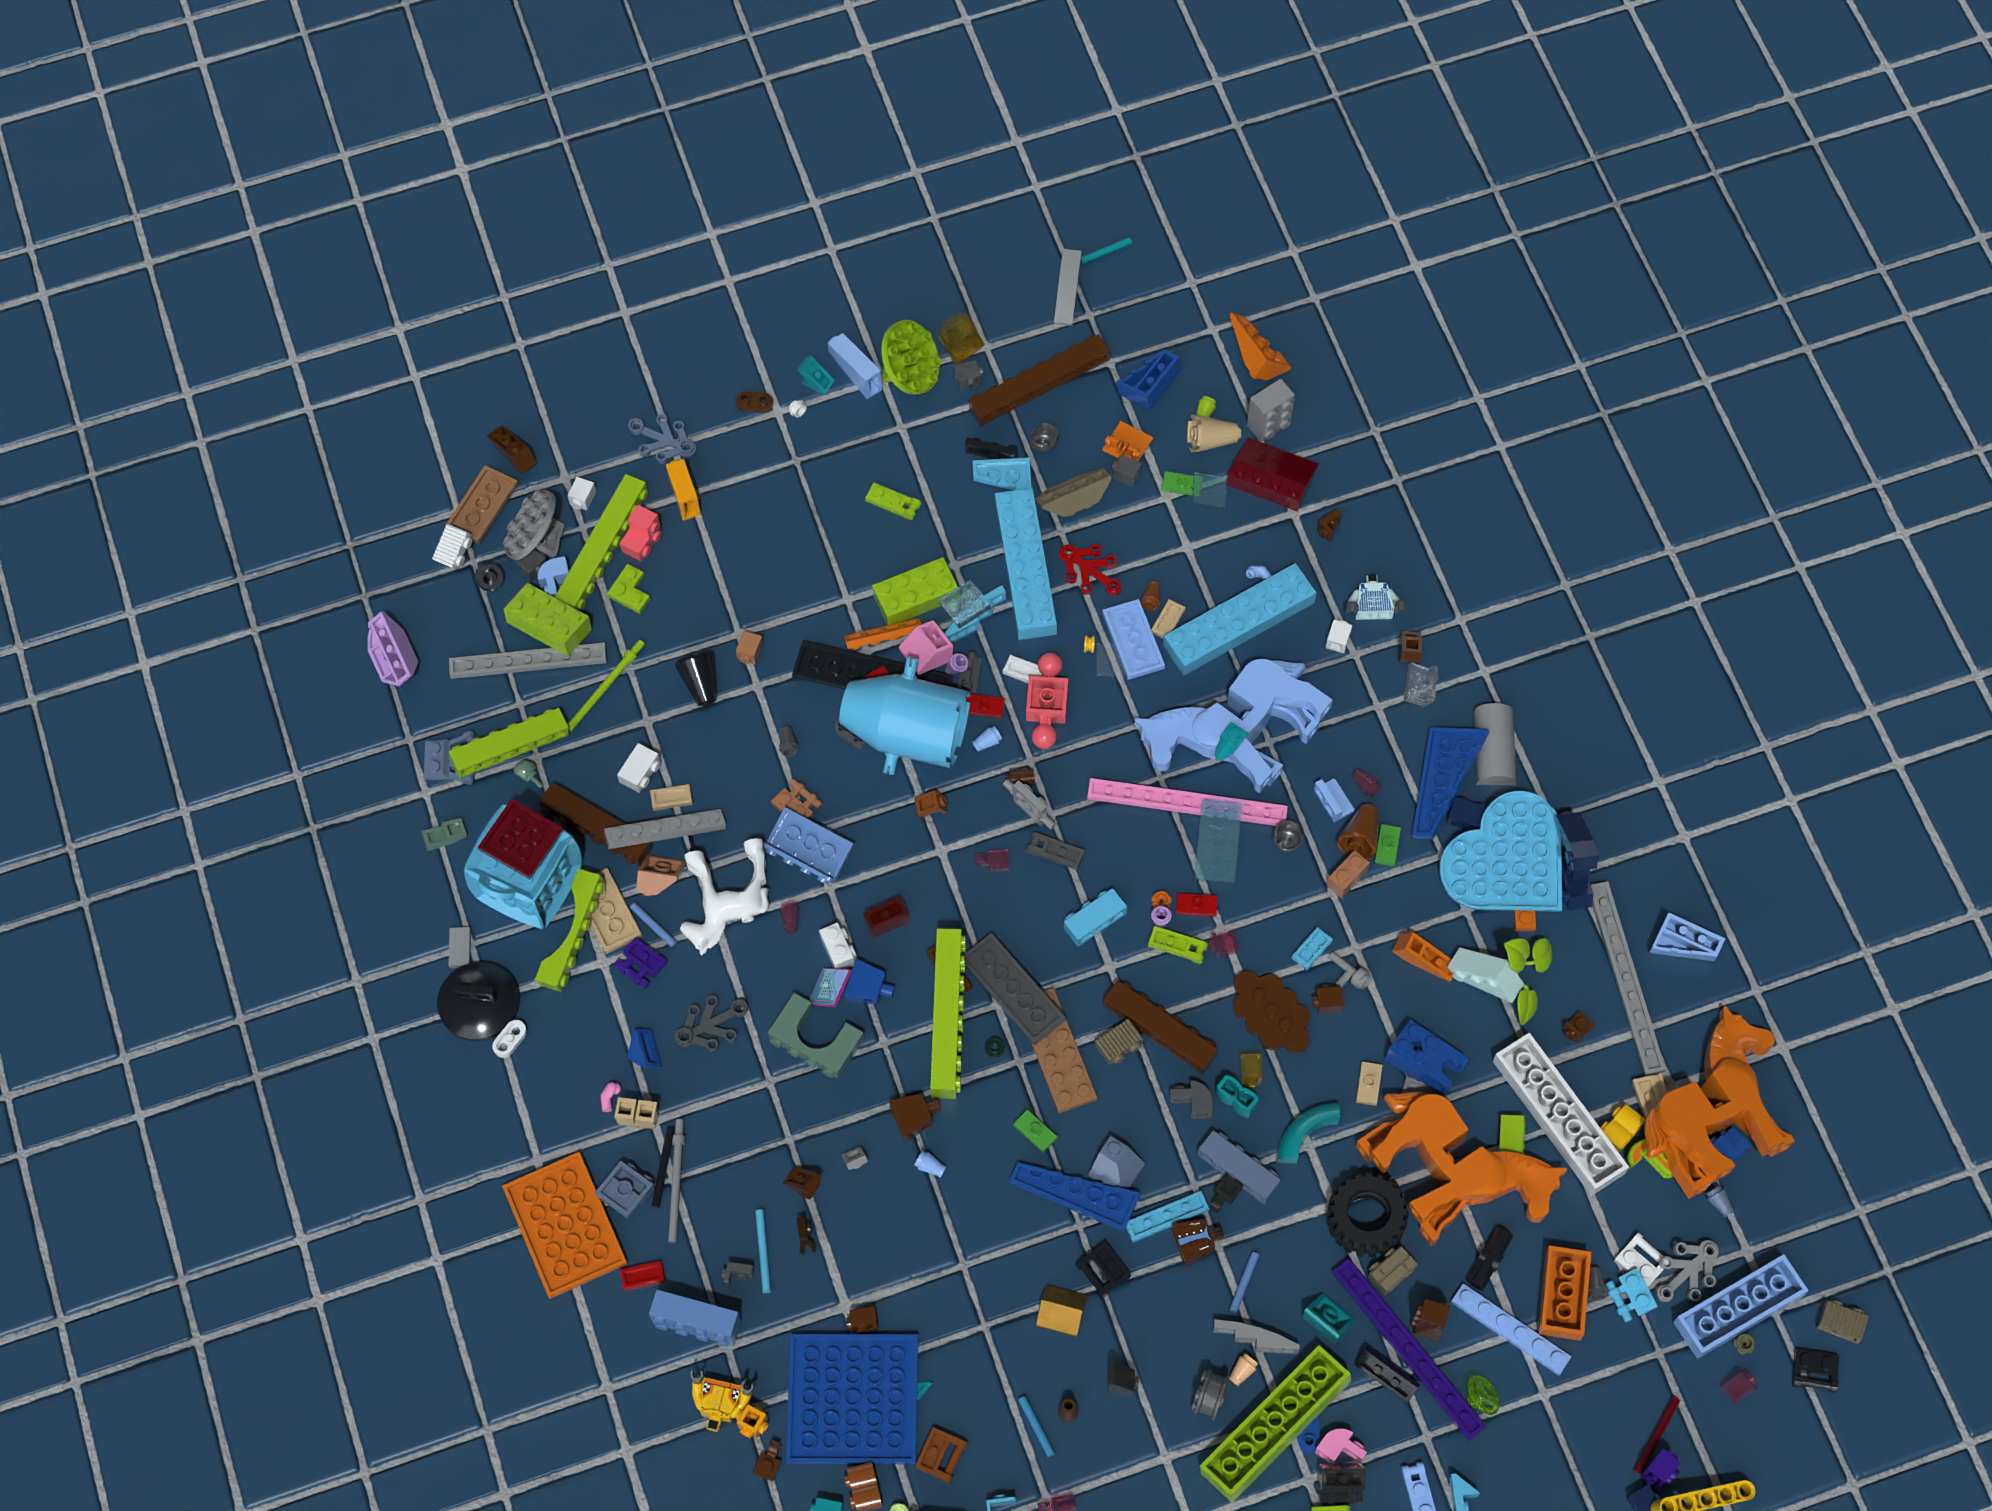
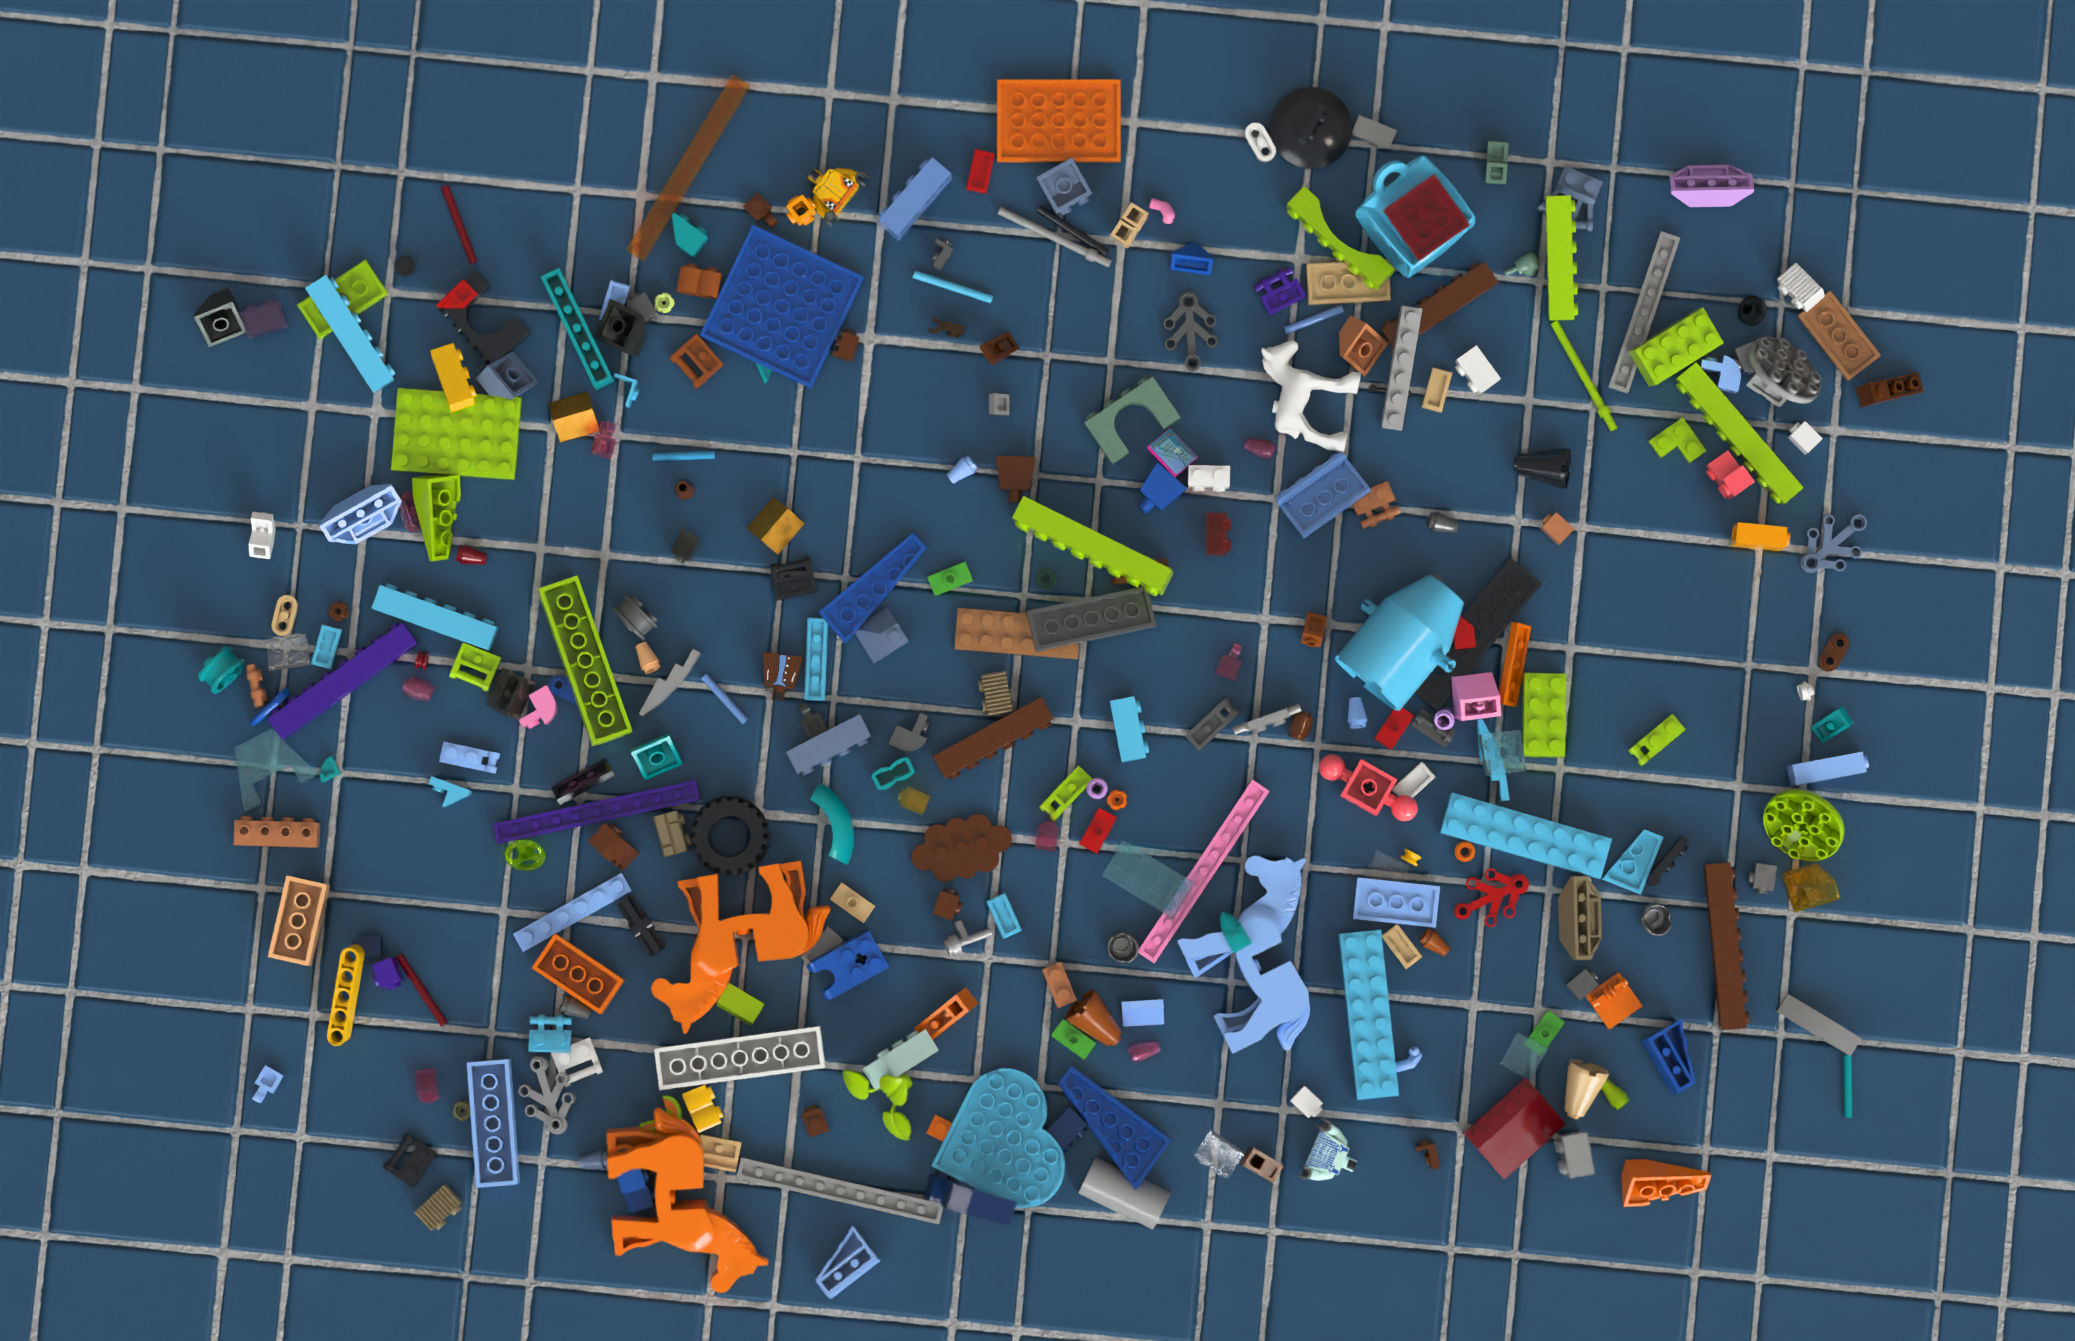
camera: 115 degrees right, 20 degrees up
none -> orange plate [1454,841,1475,862]

